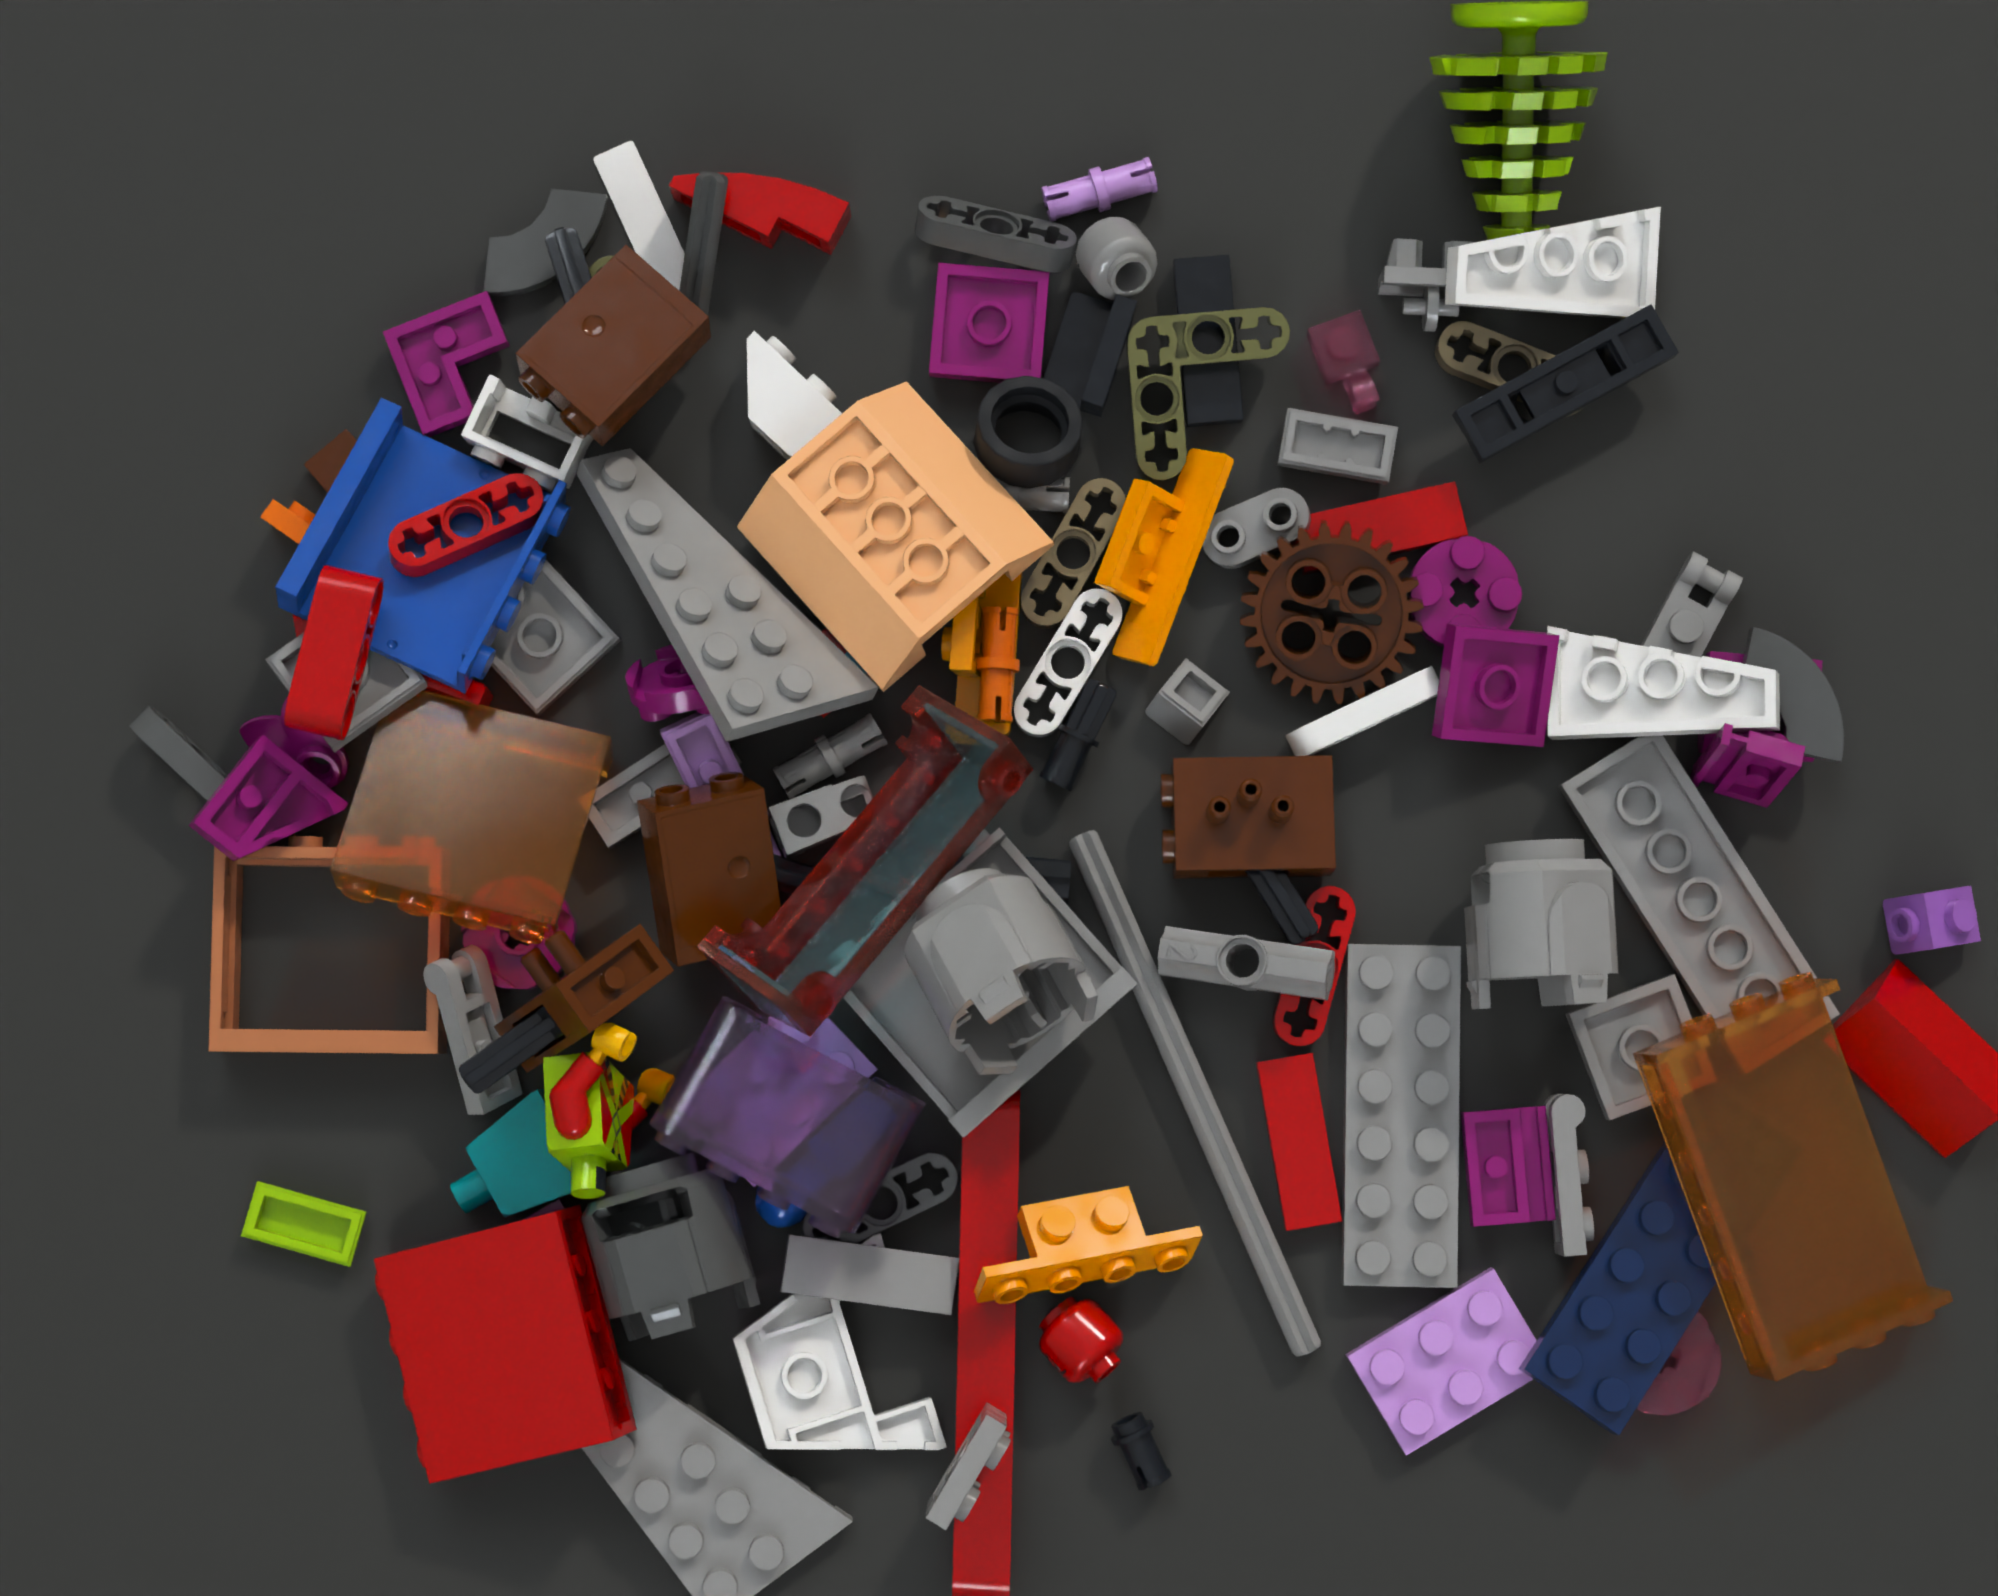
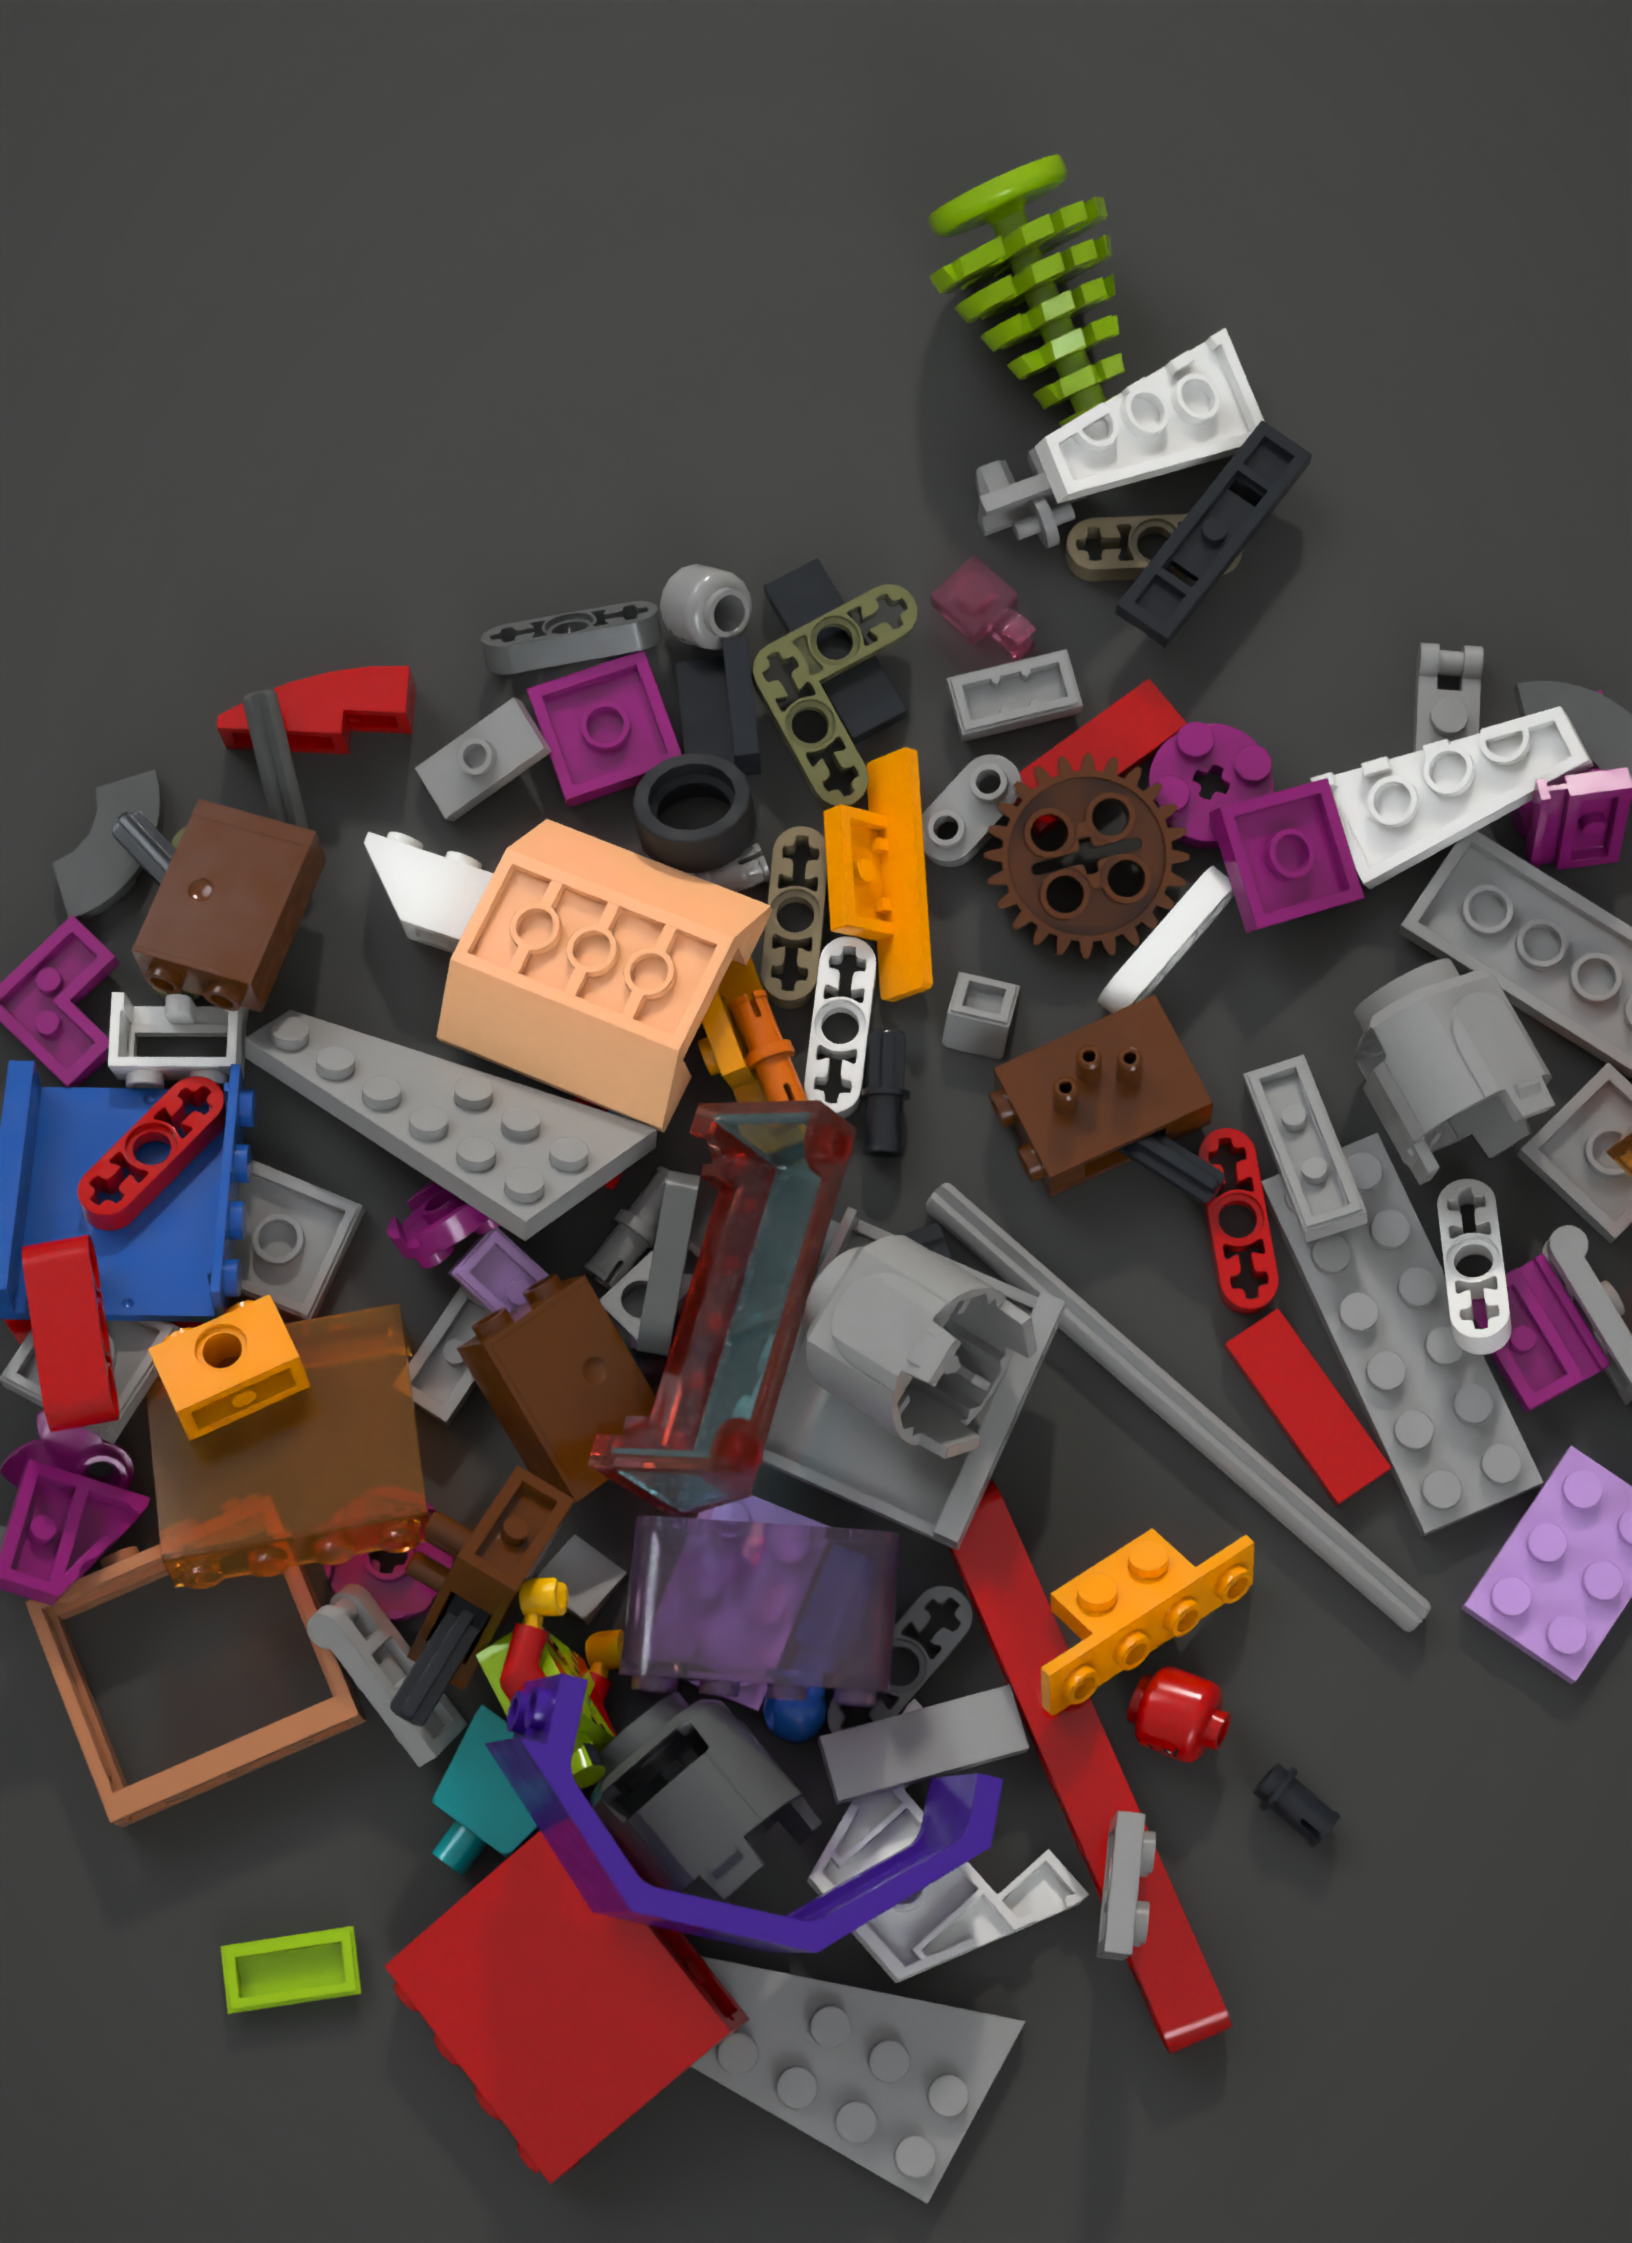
camera: 20 degrees left, 10 degrees down
white sticker [593,141,685,290] -> none
lavender pin [1041,157,1158,222] -> none
light grey piece [1157,926,1335,1001] -> none
none -> light orange brick [148,1294,311,1441]
none -> light grey plate [415,697,552,822]
none -> dark purple panel [485,1673,1003,1953]
none -> light grey slope [536,1534,627,1626]
none -> dark grey beam [636,1170,701,1356]
none -> light grey tile [1243,1054,1368,1243]
none -> white beam [1437,1179,1512,1355]

